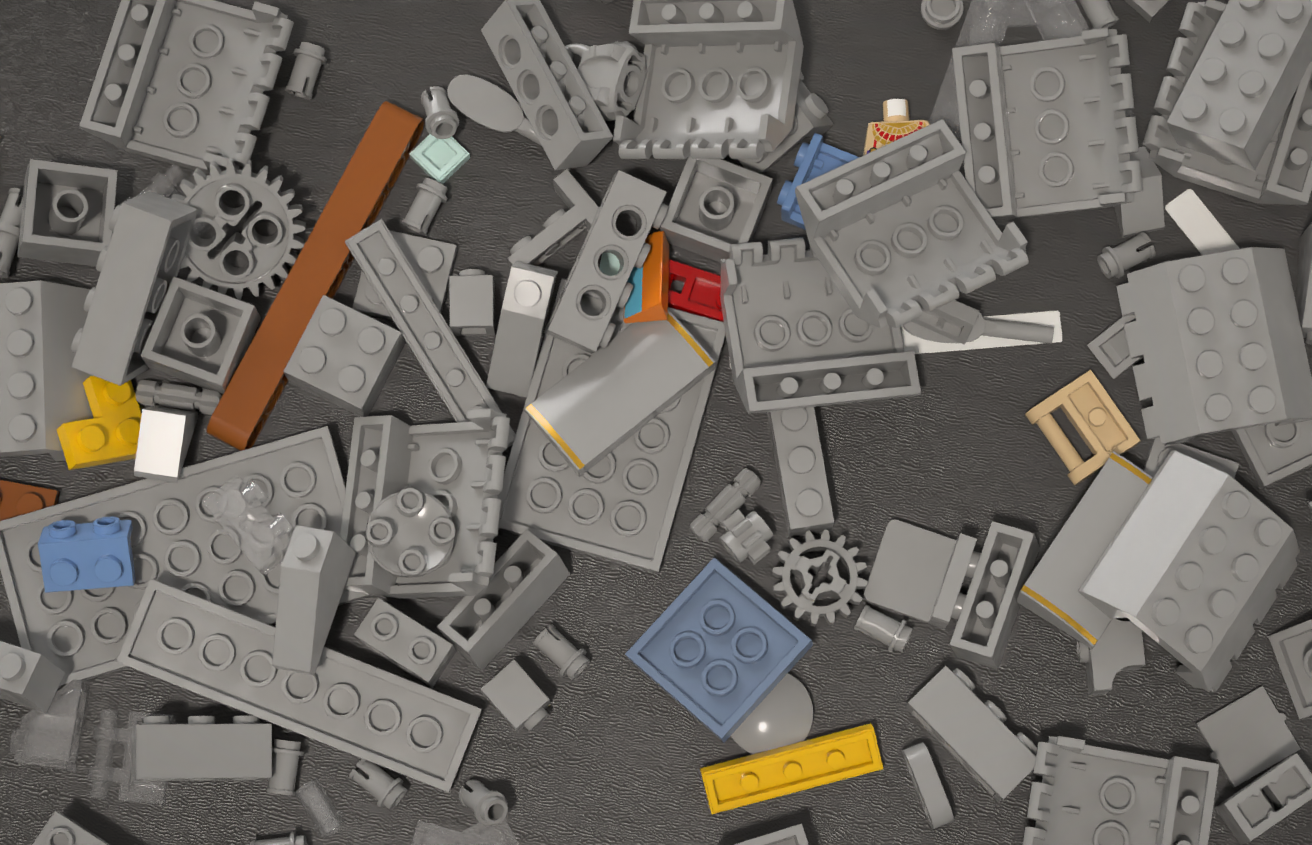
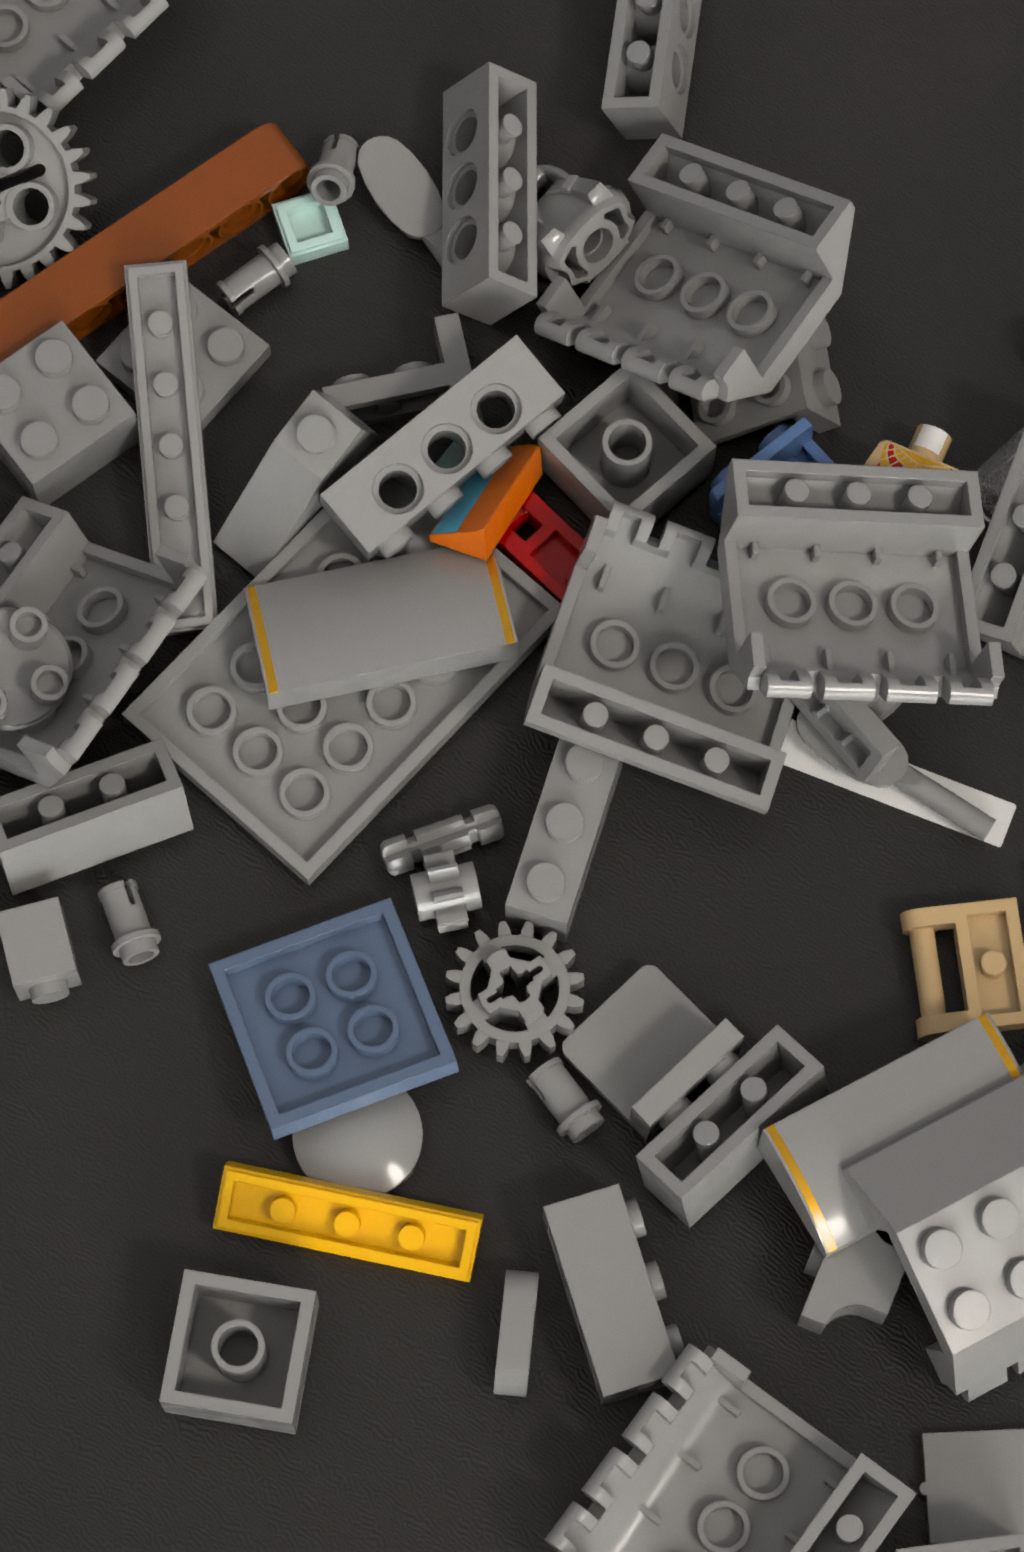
camera: 25 degrees right, 5 degrees down
light grey pin [285,42,327,99] -> none
light grey brick [449,269,496,336] -> none

